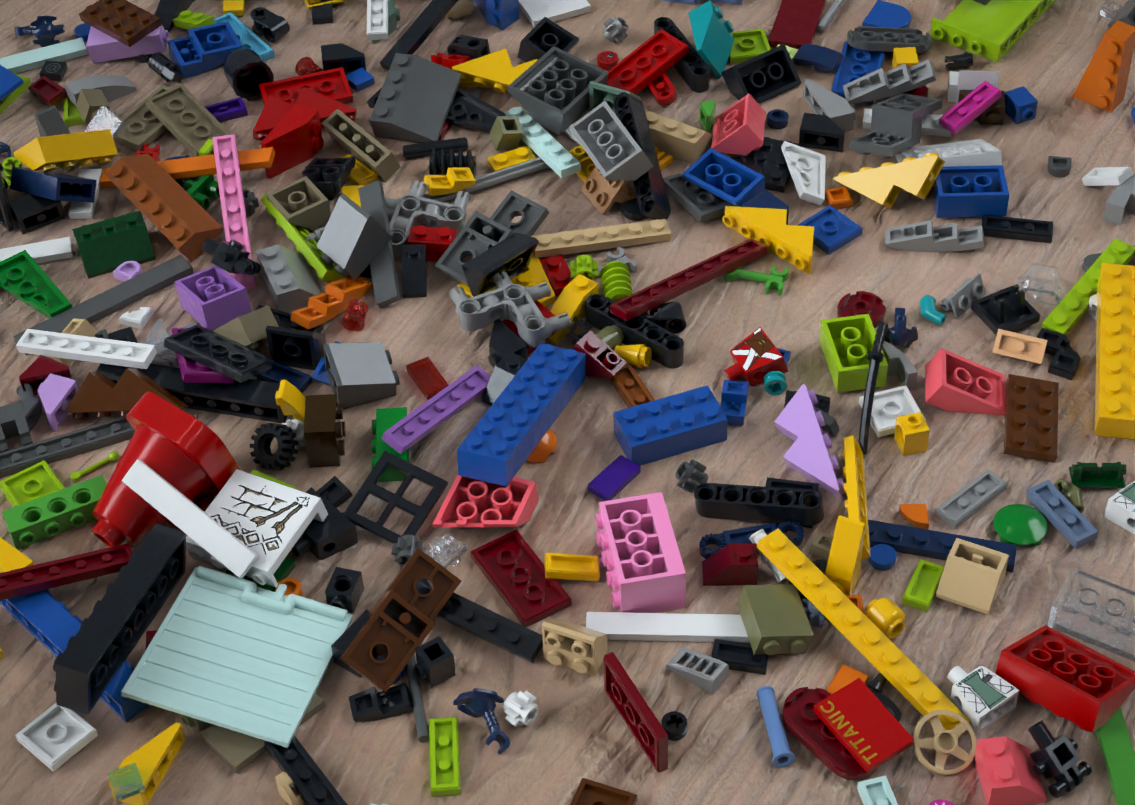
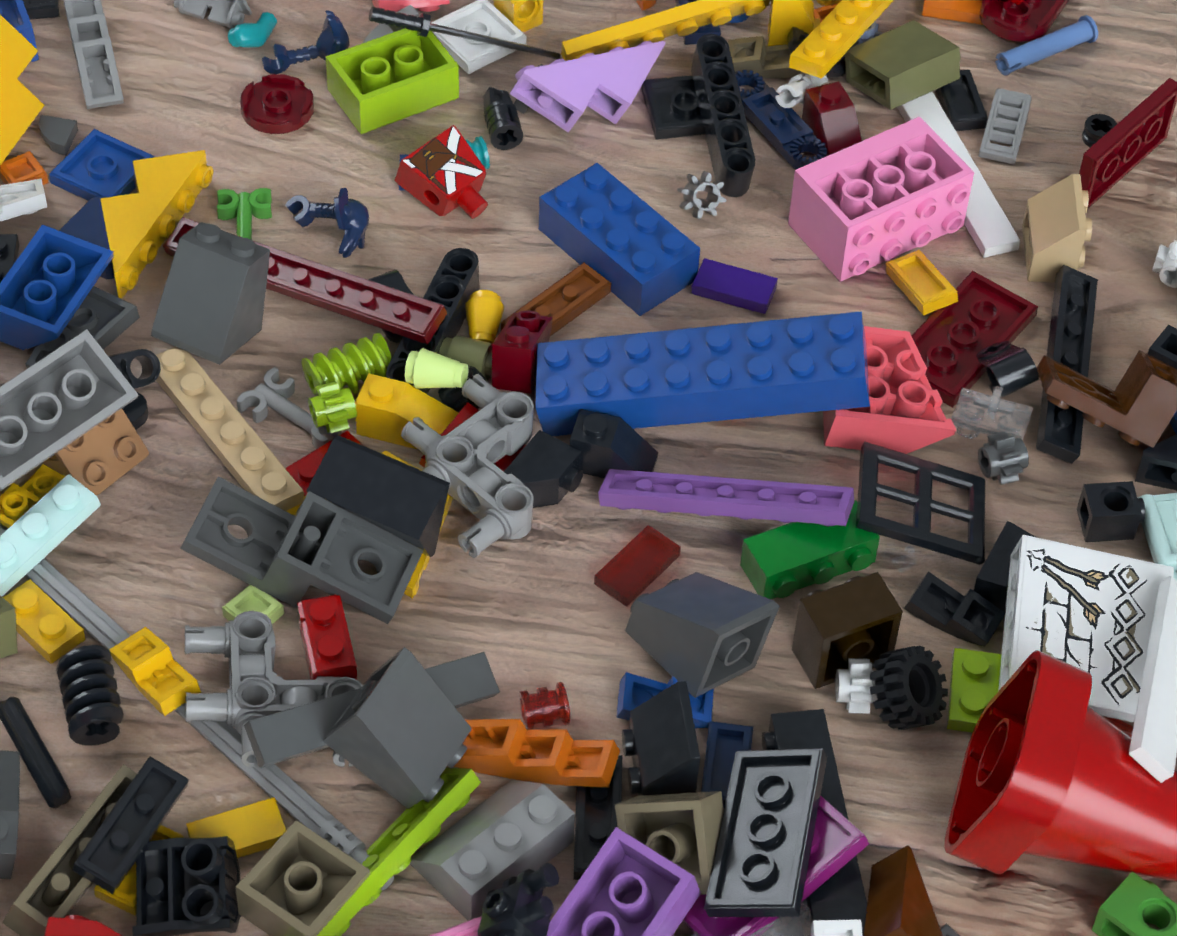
camera: 115 degrees left, 5 degrees up
yellow slope [275,380,306,423] -> none
black slope [401,244,428,298] -> none
blue slope [720,380,749,425] -> none
none -> dark grey tile [39,115,78,155]
none -> black tile [72,756,190,894]
none -> dark grey slope [151,222,270,365]
none -> dark blue piece [285,188,370,258]
none -> yellowish green cone [405,348,469,389]
none -> black piece [976,341,1039,398]

